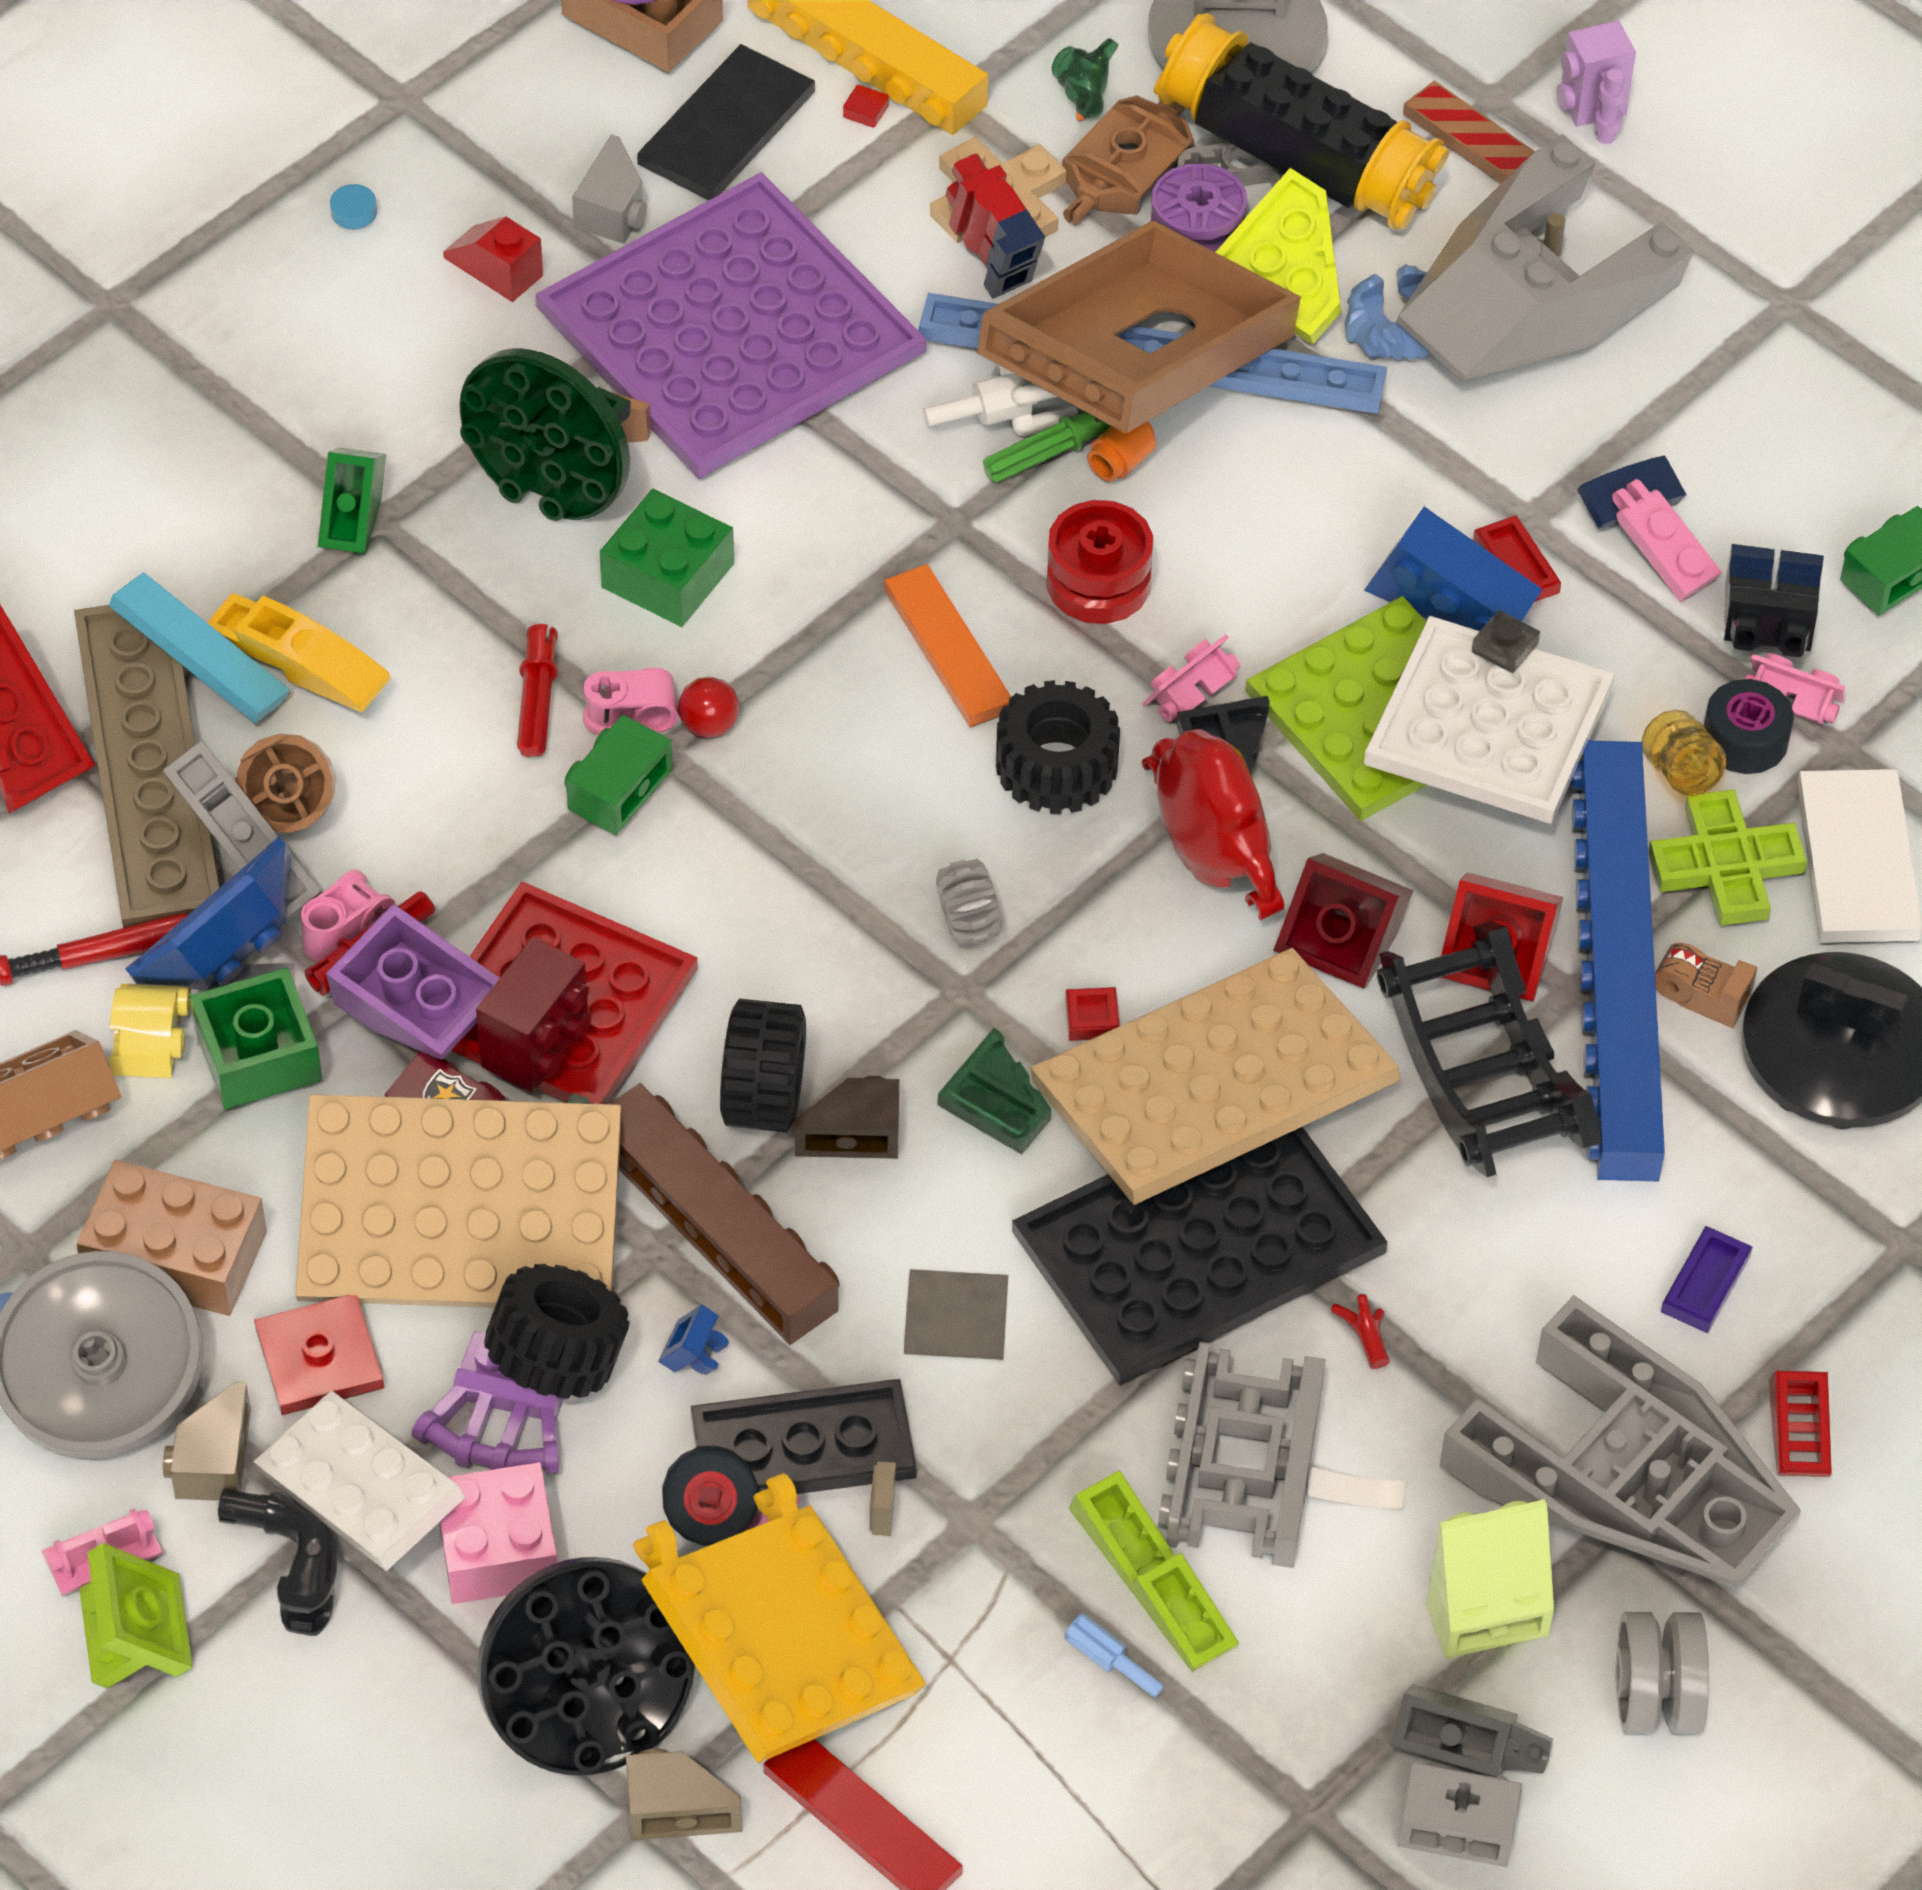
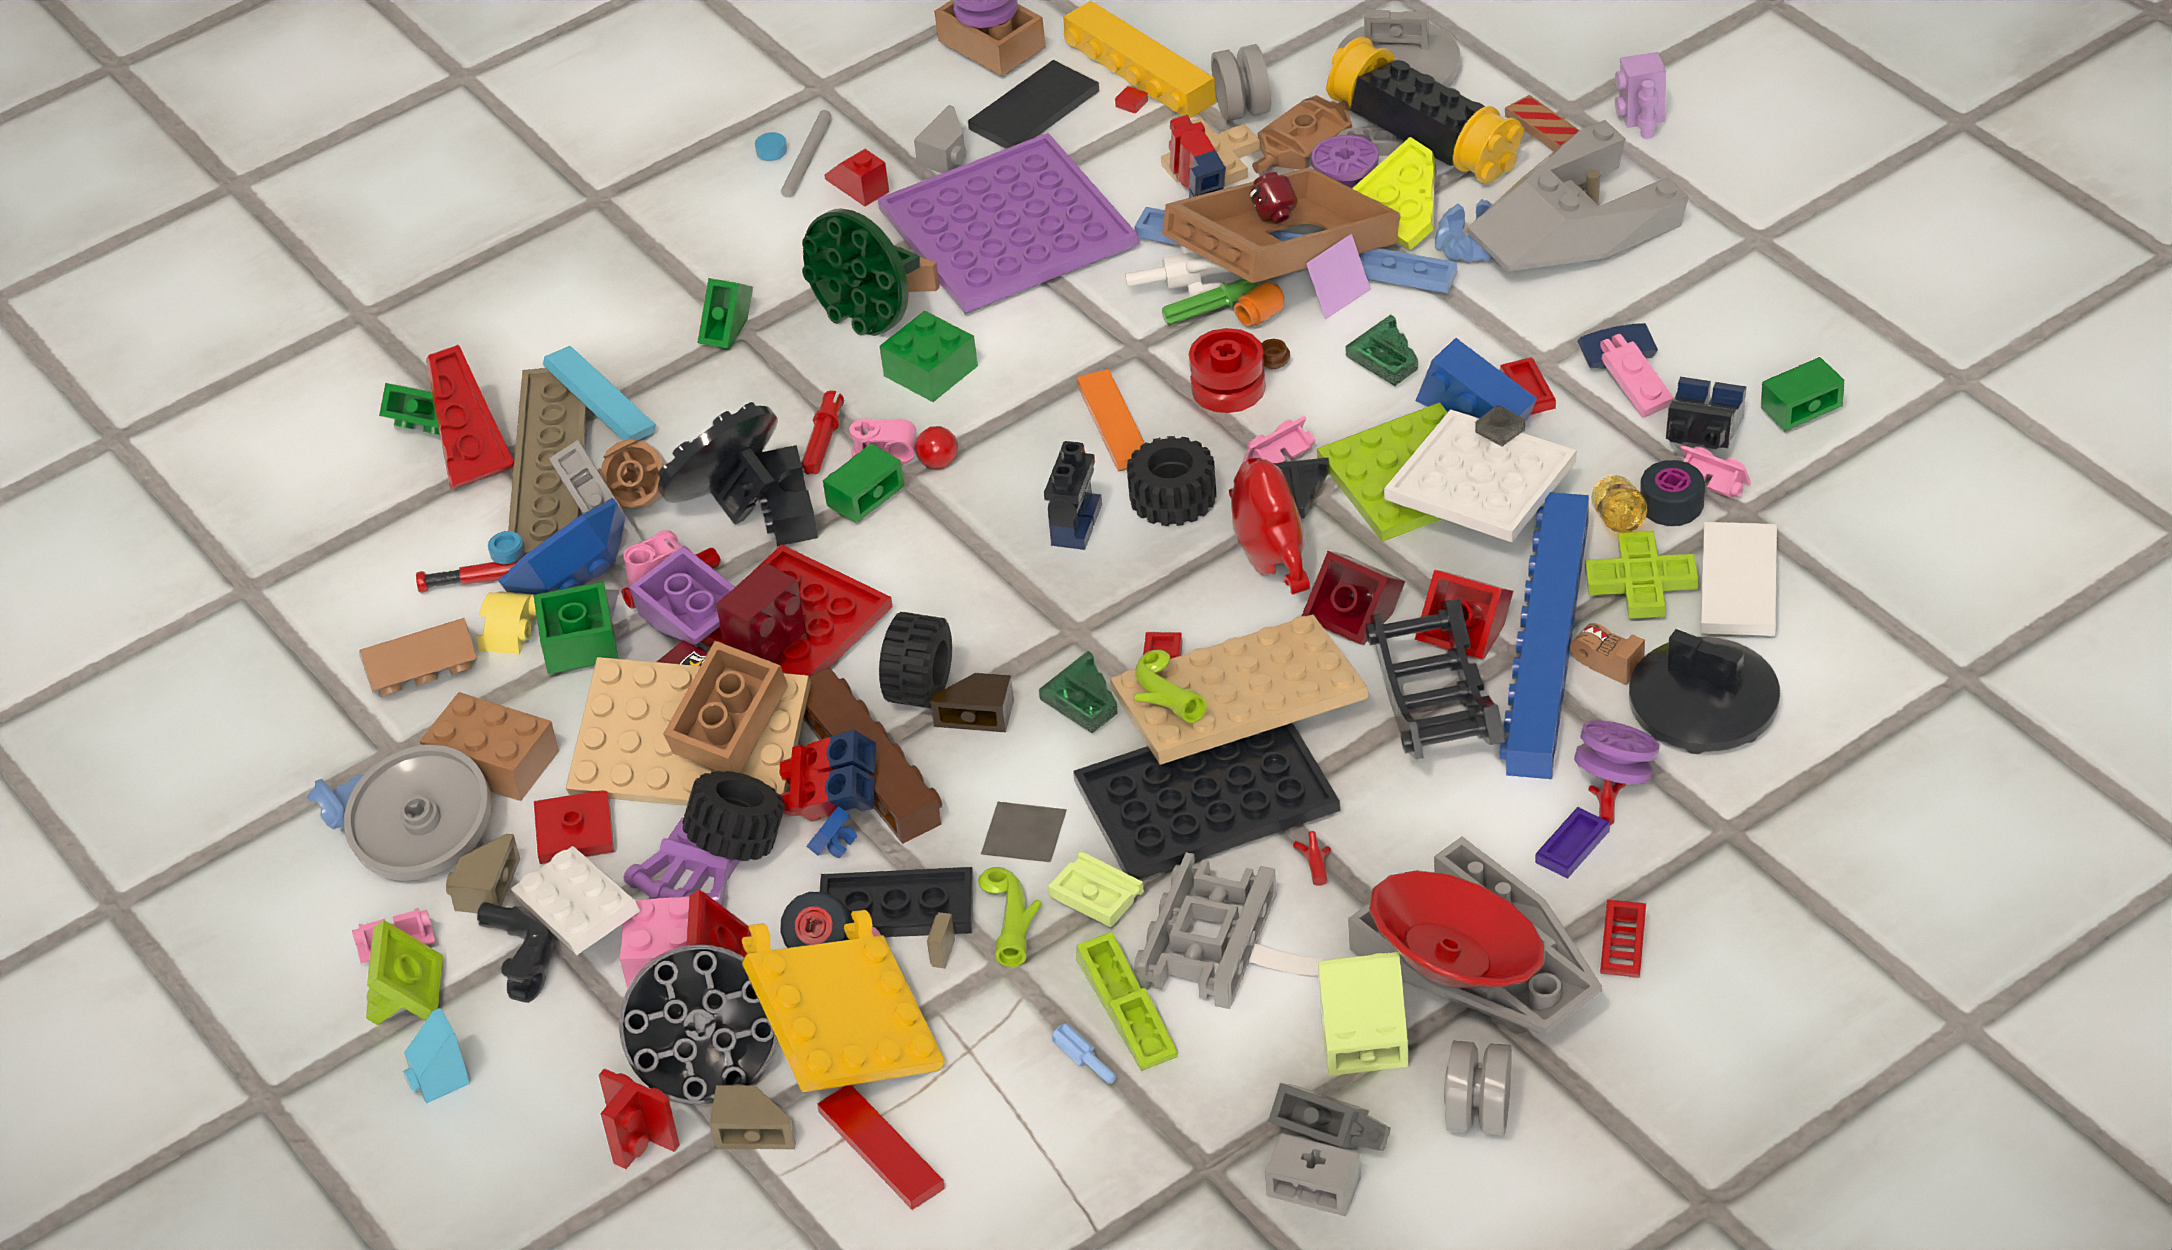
camera: 15 degrees right, 10 degrees down
yellow slope [207,593,391,713] -> none
light grey gear [936,858,1002,946] -> none
clear green animal [1052,38,1119,121] -> none
none -> medium azure slope [403,1008,470,1104]
none -> dark azure tile [488,531,525,564]
none -> red bracket [598,1069,680,1169]
none -> black bracket [657,402,778,525]
none -> medium nougat brick [663,641,788,773]
none -> red plate [686,889,751,958]
none -> black arch [757,445,818,546]
none -> hips [779,730,876,822]
none -> light grey bar [781,110,831,197]
none -> lime plant [978,867,1042,967]
none -> black hips [1044,441,1102,550]
none -> yellowish green plate [1048,851,1144,927]
none -> lime plant [1134,650,1207,723]
none -> light grey wheel [1211,44,1271,121]
none -> dark red head [1250,172,1298,223]
none -> reddish brown plate [1261,339,1290,369]
none -> lavender sticker [1306,233,1371,319]
none -> clear green wing [1345,314,1418,386]
none -> red dish [1369,870,1545,988]
none -> medium lavender wheel [1574,720,1660,785]
none -> red bar [1588,779,1626,825]

